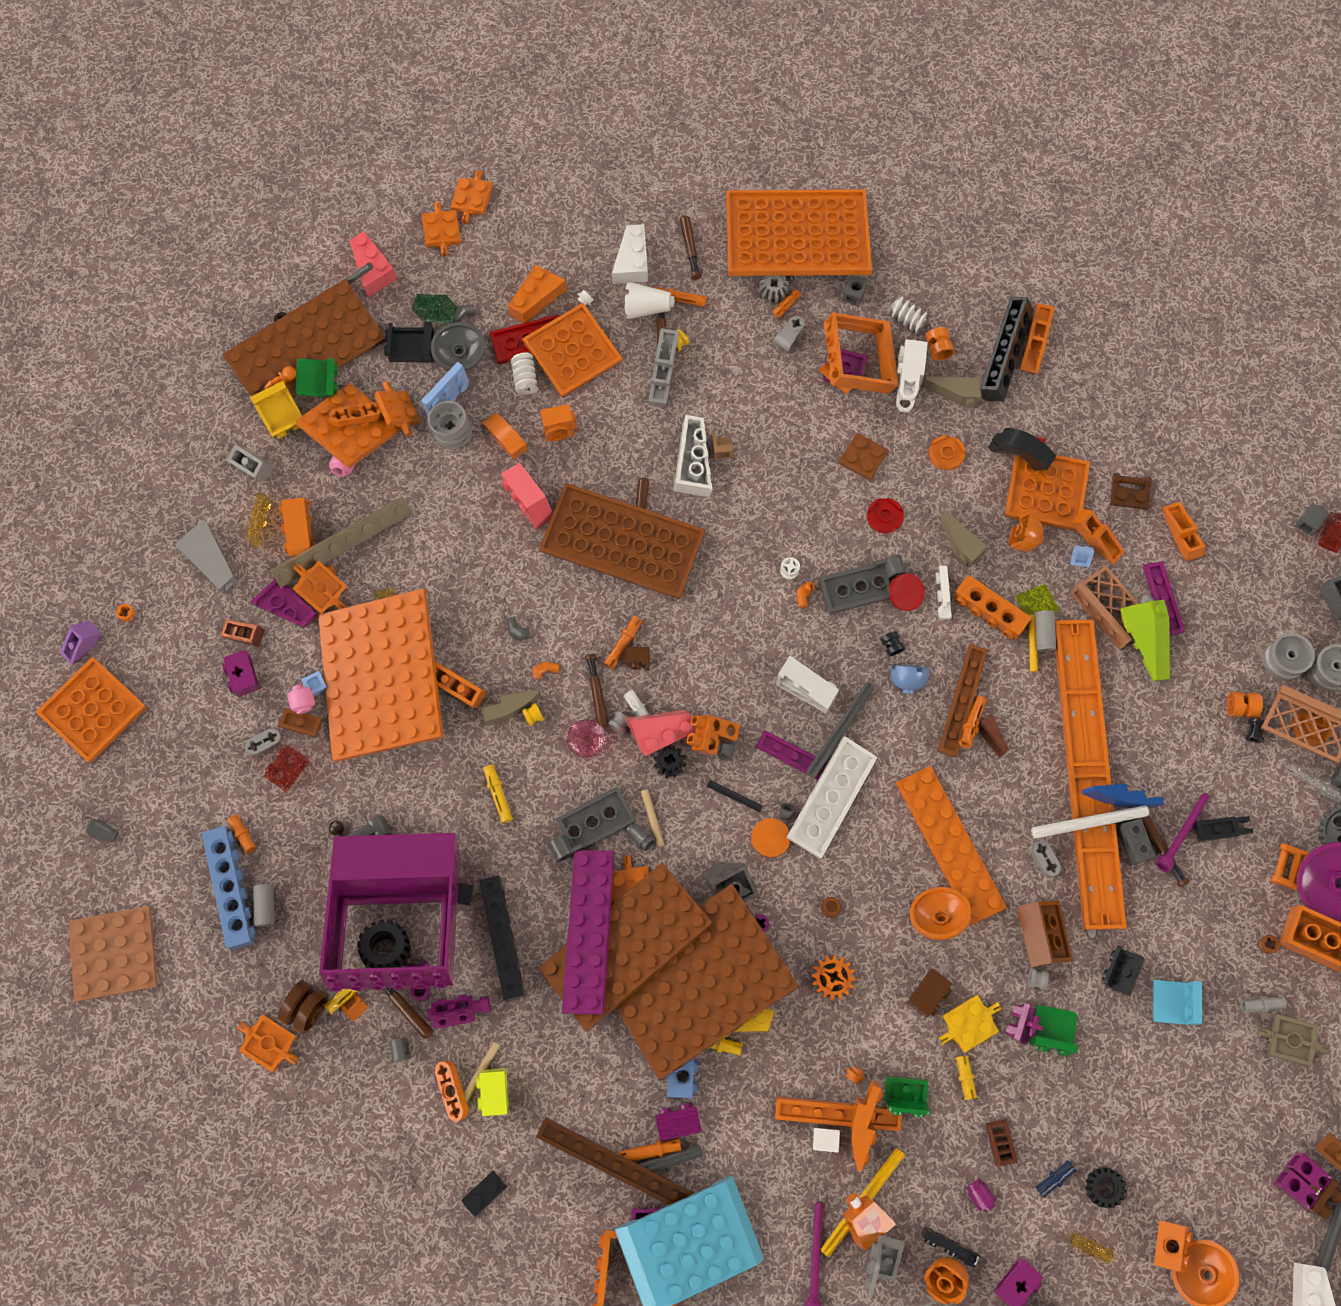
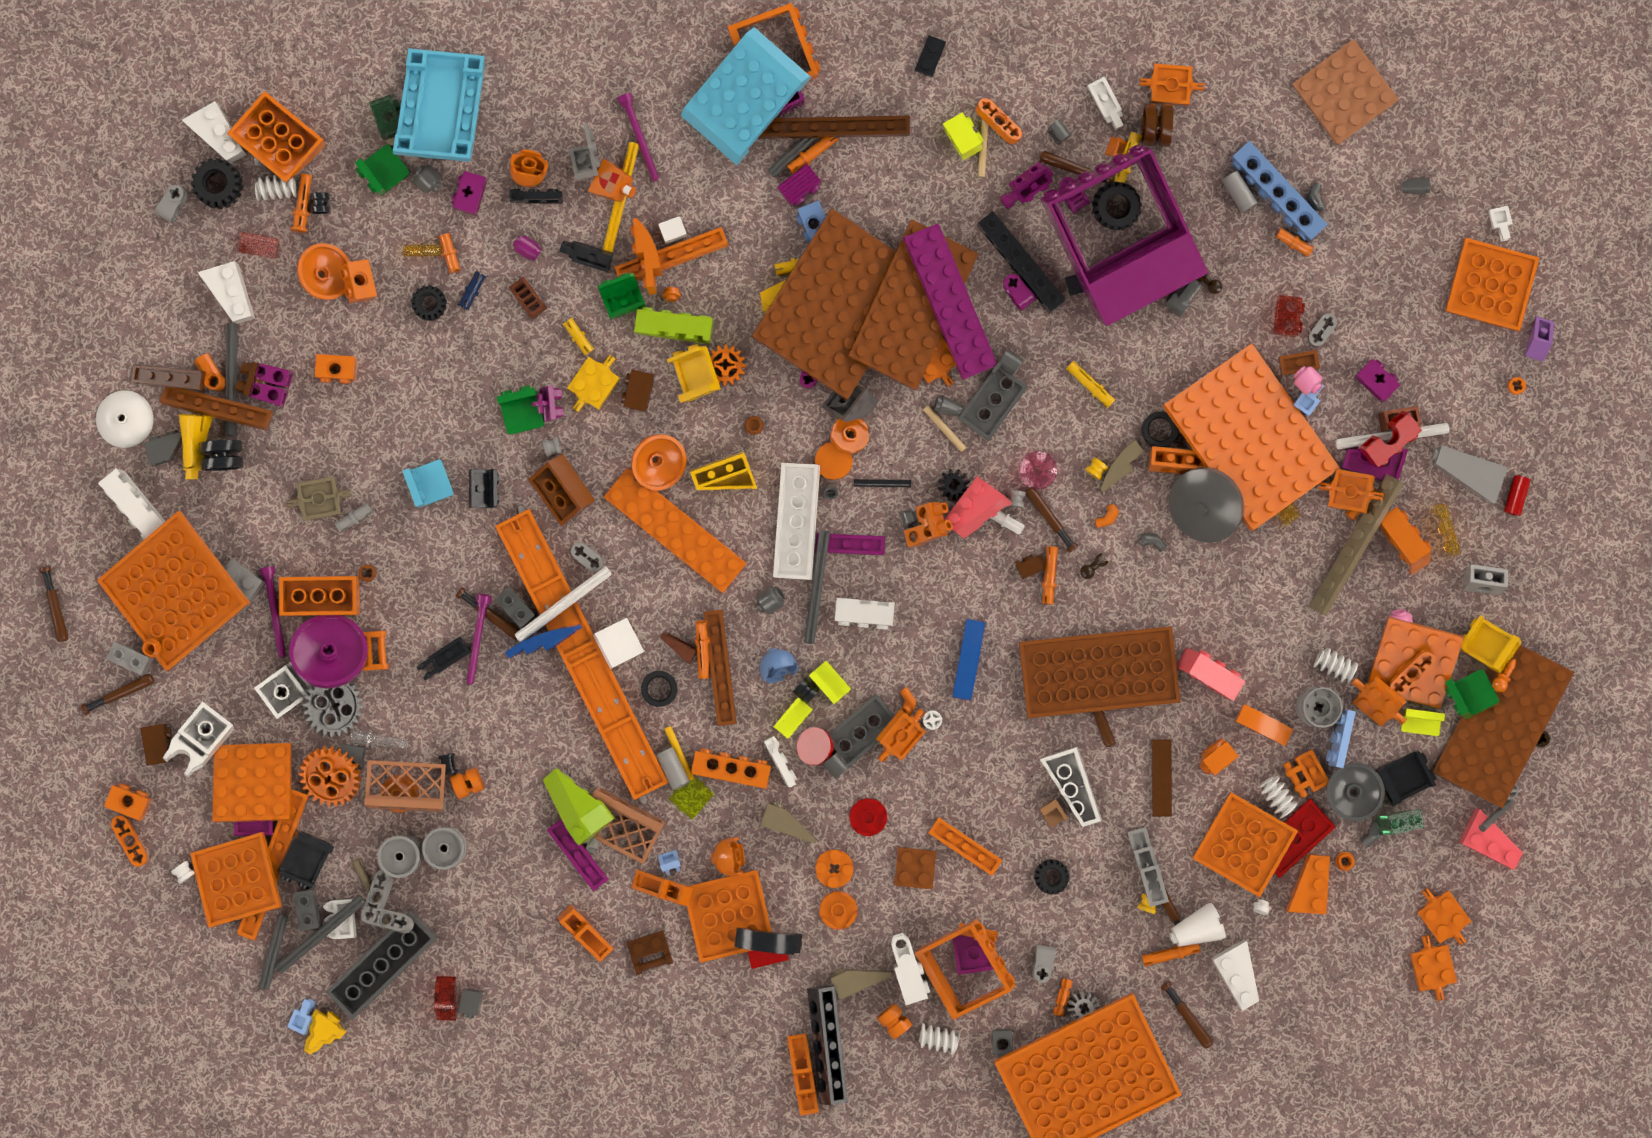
camera: 150 degrees right, 15 degrees up
none -> orange brick [315,354,357,384]
none -> orange pin [438,233,461,273]
none -> black hinge [559,241,614,272]
none -> white tile [593,618,644,669]
none -> lime wedge [634,307,714,345]
none -> black tyre [641,671,678,707]
none -> yellow panel [667,344,721,403]
none -> yellow wedge [690,451,757,490]
none -> dark grey head [756,586,785,614]
none -> neon yellow panel [773,697,813,738]
none -> neon yellow panel [809,661,851,704]
none -> orange plate [815,849,854,888]
none -> orange plate [830,418,869,455]
none -> orange plate [876,708,926,763]
none -> orange plate [928,817,1003,876]
none -> blue slope [952,619,985,701]
none -> magenta piece [1002,274,1036,311]
none -> black tyre [1034,859,1070,895]
none -> dark brown arm [1080,553,1108,579]
none -> white hinge [1087,77,1123,130]
none -> black tyre [1141,411,1179,447]
none -> reddish brown tile [1151,739,1172,817]
none -> dark grey dish [1169,467,1244,543]
none -> orange plate [1283,749,1329,798]
none -> dark grey arm [1307,182,1325,211]
none -> white piece [1313,648,1358,683]
none -> orange plate [1335,852,1355,871]
none -> white axle [1336,423,1449,450]
none -> arch [1358,411,1422,467]
none -> neon yellow panel [1401,709,1445,736]
none -> white plate [1488,206,1513,242]
none -> red axle [1504,475,1531,516]

